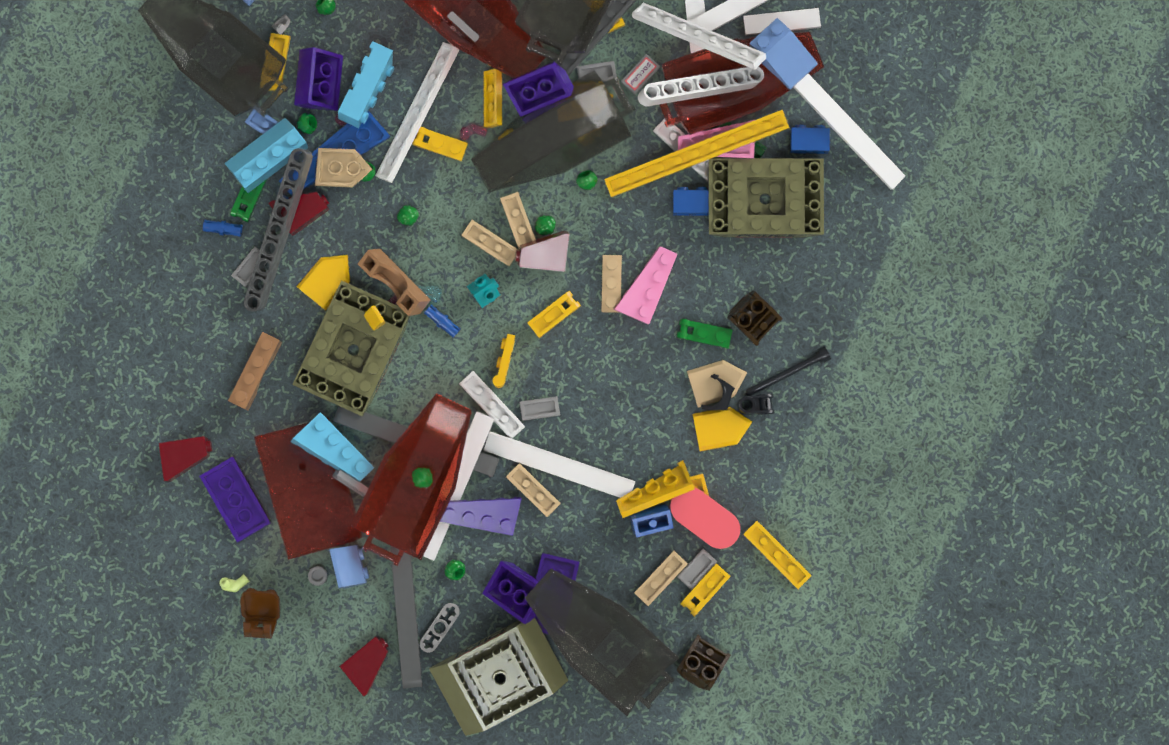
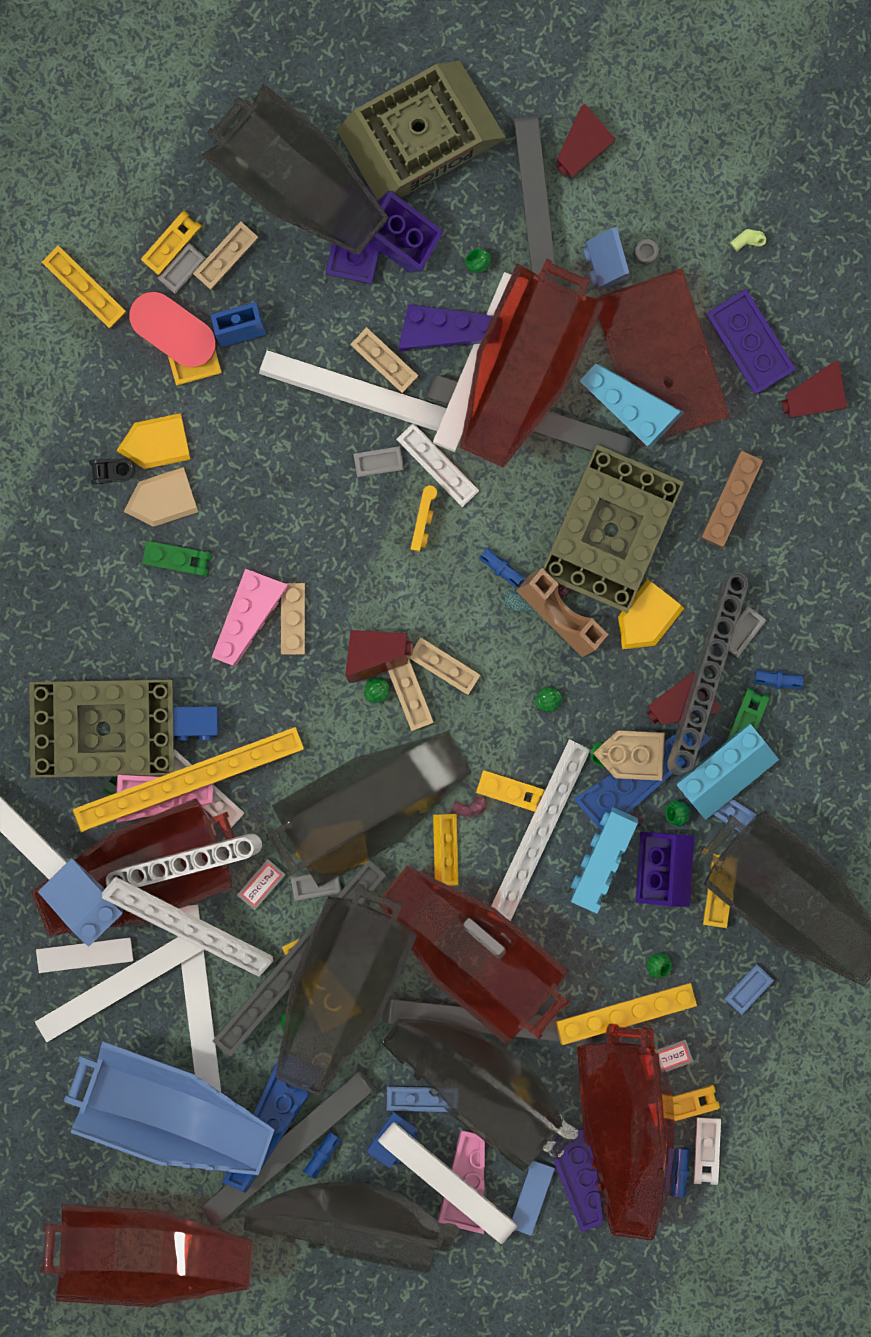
camera: 175 degrees right, 5 degrees up
reddish brown piece [240,588,281,639] -> none
light grey tile [271,14,290,35] -> none
light grey tile [332,470,372,497] -> none
yellow slope [364,305,385,330] -> none
green piece [412,467,433,488] -> none
light grey beam [420,603,460,653] -> none
teal brick [467,274,501,308] -> none
dark purple slope [503,62,574,117] -> none
yellow plate [527,291,581,338] -> none
green piece [576,170,597,190] -> none
yellow wing [616,460,695,518] -> none
dark brown slope [676,635,731,691] -> none
black helmet [701,374,735,411] -> none
dark brown slope [727,291,783,346] -> none
black piece [745,346,831,396] -> none
blue brick [790,125,830,154] -> none

